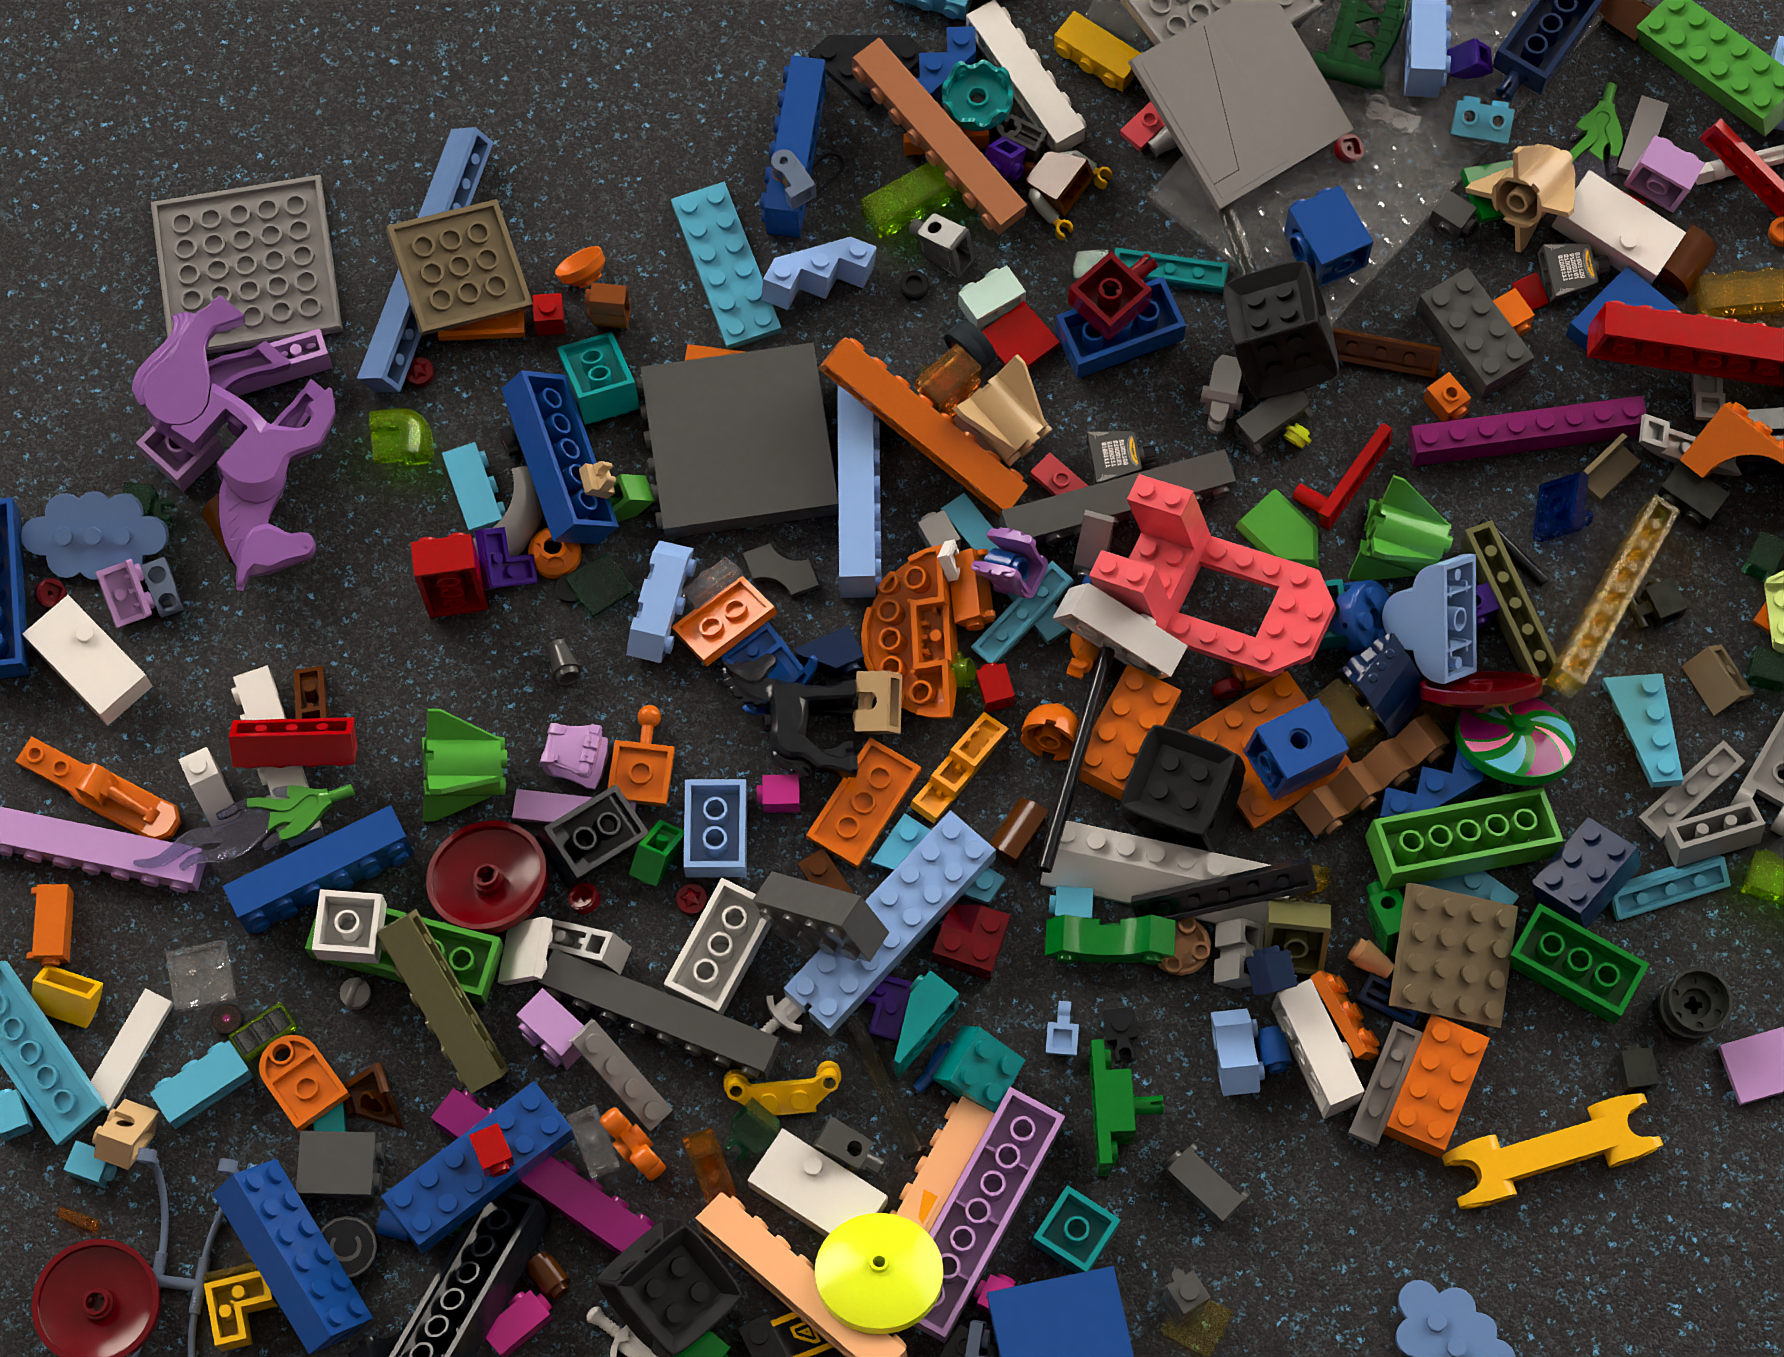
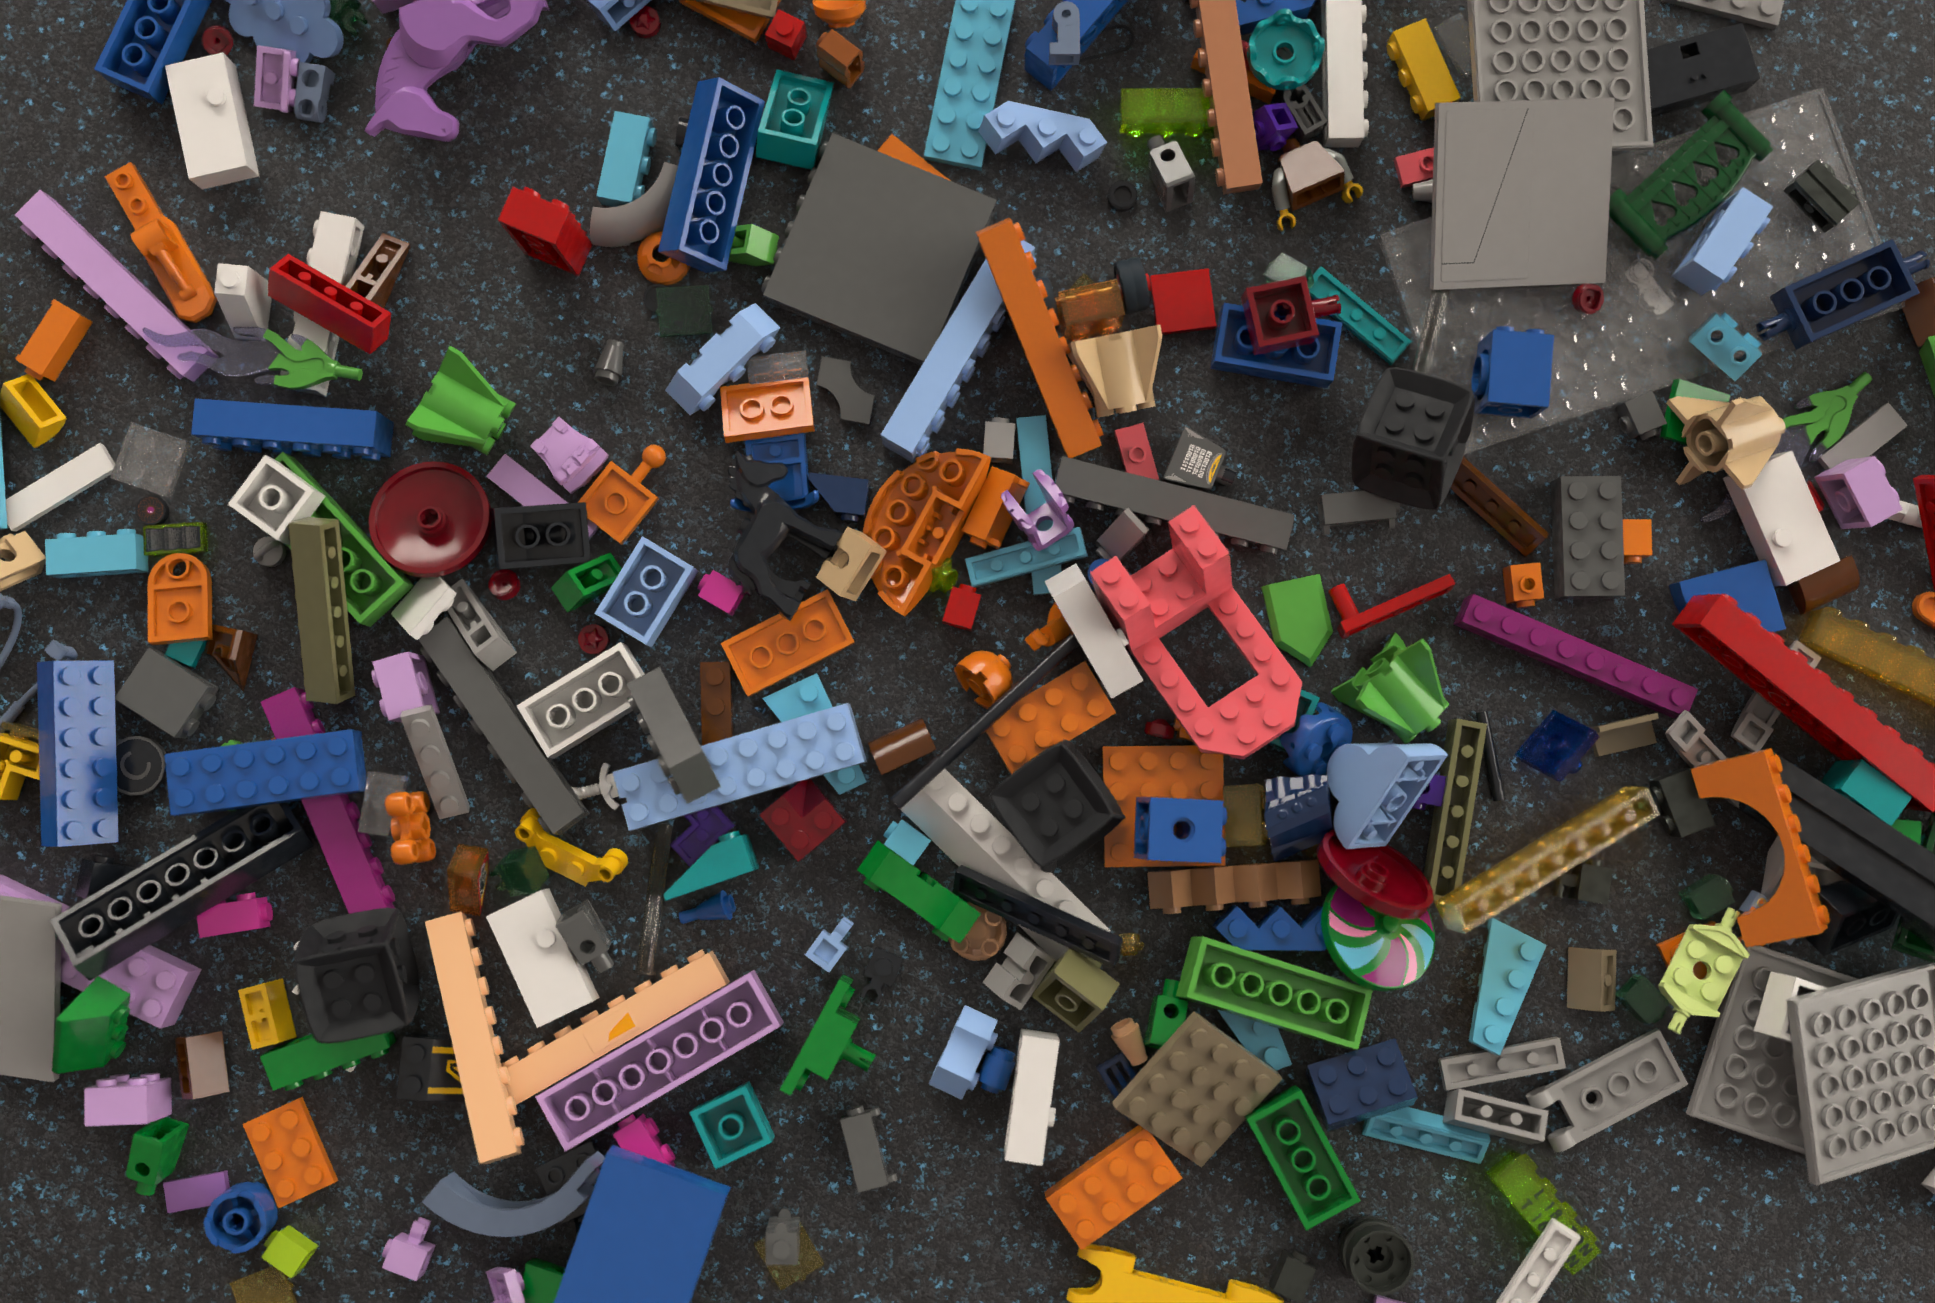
camera: 30 degrees right, 15 degrees up
clear neon green brick [369,408,434,466] -> none
red brick [469,1123,515,1177] -> none
dark purple tile [475,527,538,589] -> none
reddish brown brick [525,1252,571,1300] -> none
tan tile [579,461,616,499] -> none
neon yellow dish [815,1213,943,1334] -> none
light orange slope [910,712,1008,824] -> none
teal brick [932,1025,1025,1113] -> none
white tile [937,539,960,582] -> none
light aqua brick [958,265,1026,330] -> none
blue brick [984,548,1029,580] -> none
light grey hinge [1200,355,1244,435] -> none
dark blue brick [1245,945,1299,995] -> none
neon yellow plate [1283,423,1311,449] -> none
orange plate [1310,970,1380,1061] -> none
light grey plate [1347,1021,1423,1147] -> none
dark purple brick [1447,38,1494,79] -> none
red slope [1510,272,1549,311] -> none
dark grey torso [1537,244,1610,305] -> none

